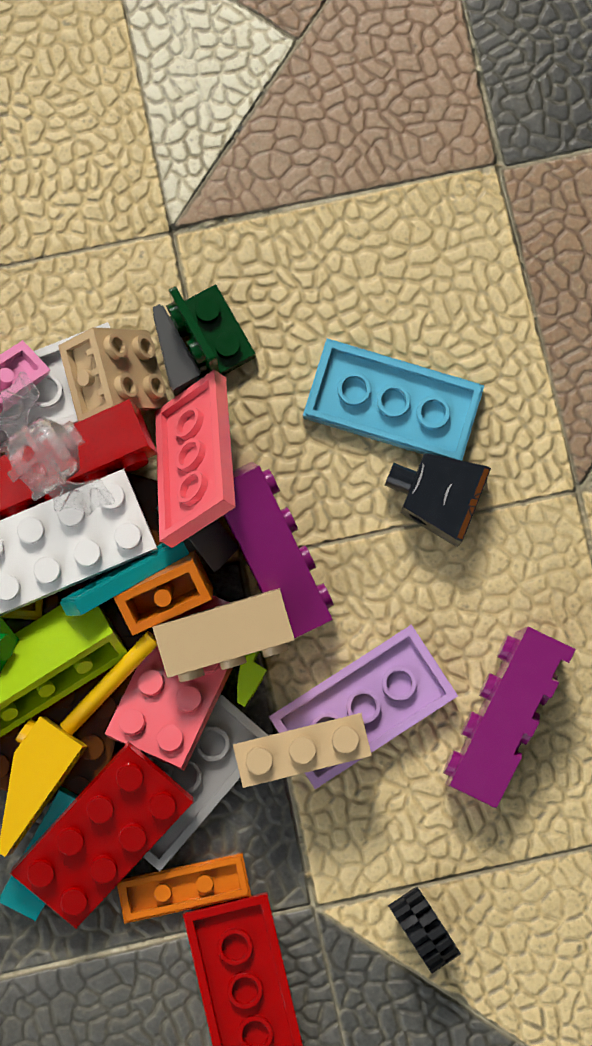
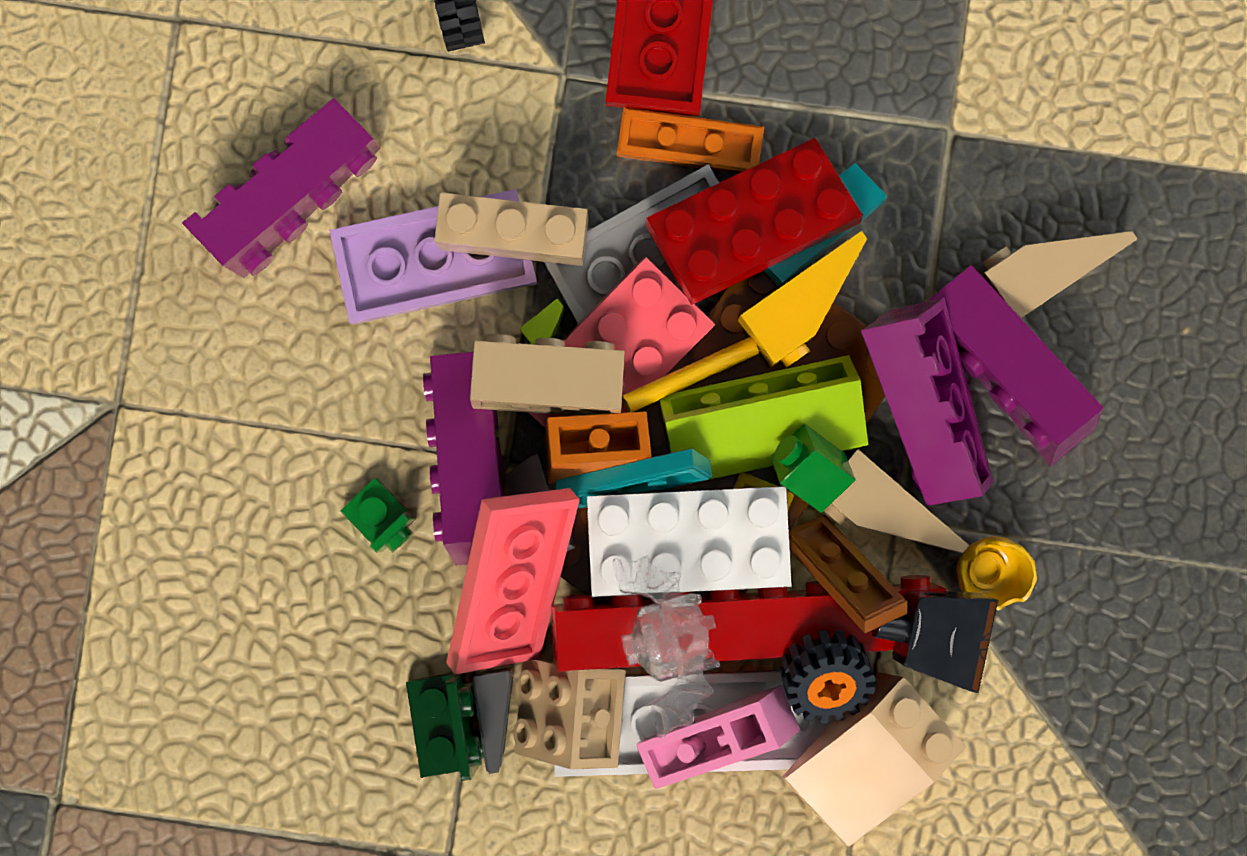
camera: 155 degrees left, 5 degrees up
medium azure tile [303,338,484,461] -> none
black torso [384,453,491,547] -> none
none -> green bracket [340,478,416,553]

